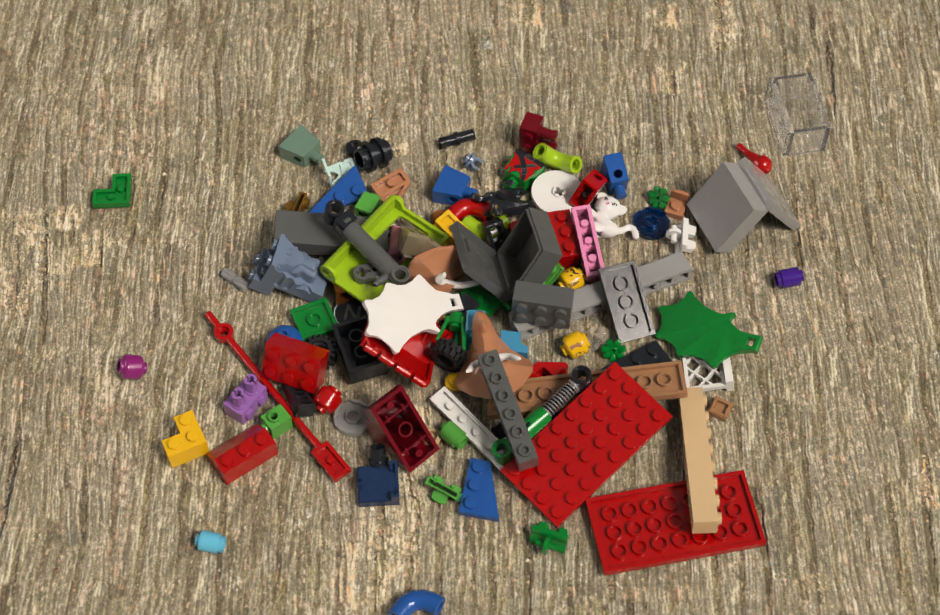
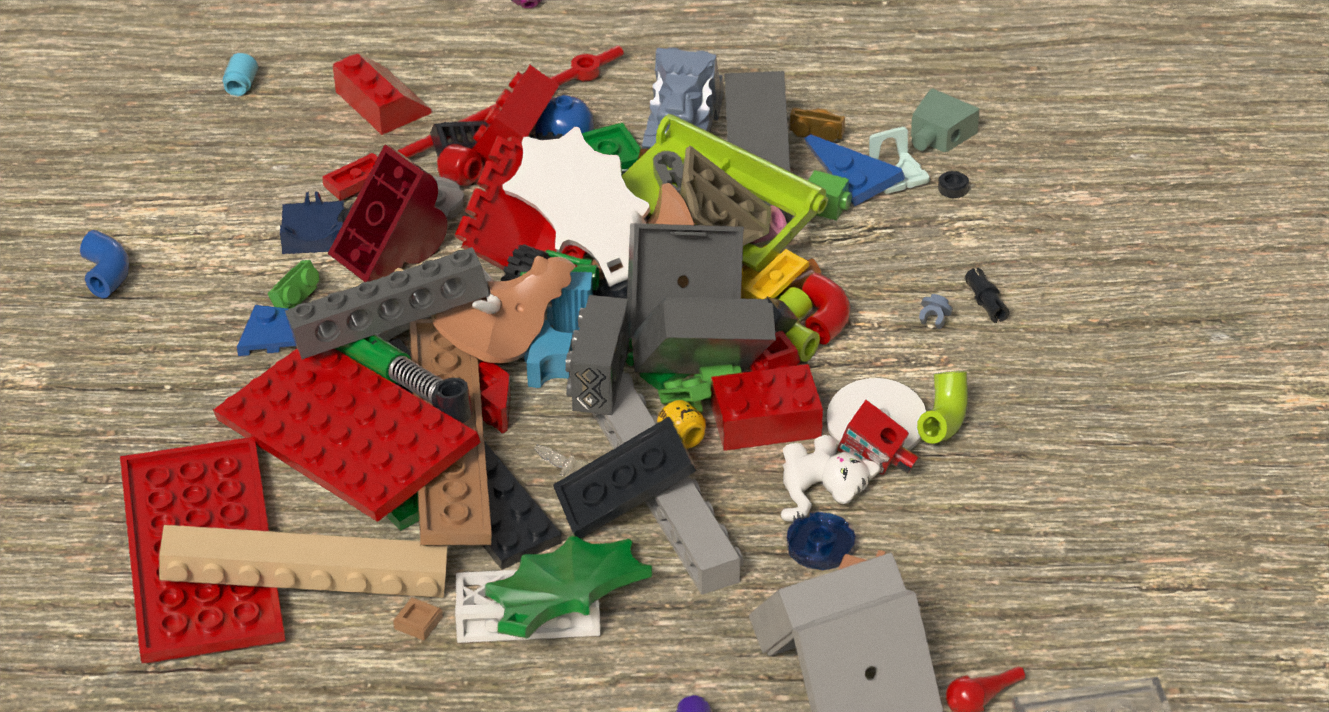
camera: 90 degrees right, 15 degrees down
yellow brick [162,410,209,468] -> none
medium lavender brick [223,374,268,425] -> none
bright green brick [260,404,293,439] -> none
dark grey piece [323,200,410,287] -> none
black piece [353,137,393,173] -> none
nougat wing [370,168,411,204] -> none
blue torso [432,165,478,205] -> none
black animal [470,188,535,218] -> none
torso [503,149,545,191] -> none
dark red brick [519,112,558,154] -> none
green hips [529,521,569,555] -> none
yellow head [561,330,591,359] -> none
bright pink brick [571,204,604,284] -> none
blue torso [600,152,629,200] -> none
green plant [601,339,626,362] -> none
green plant [648,186,670,210] -> none
white hips [666,217,696,253] -> none

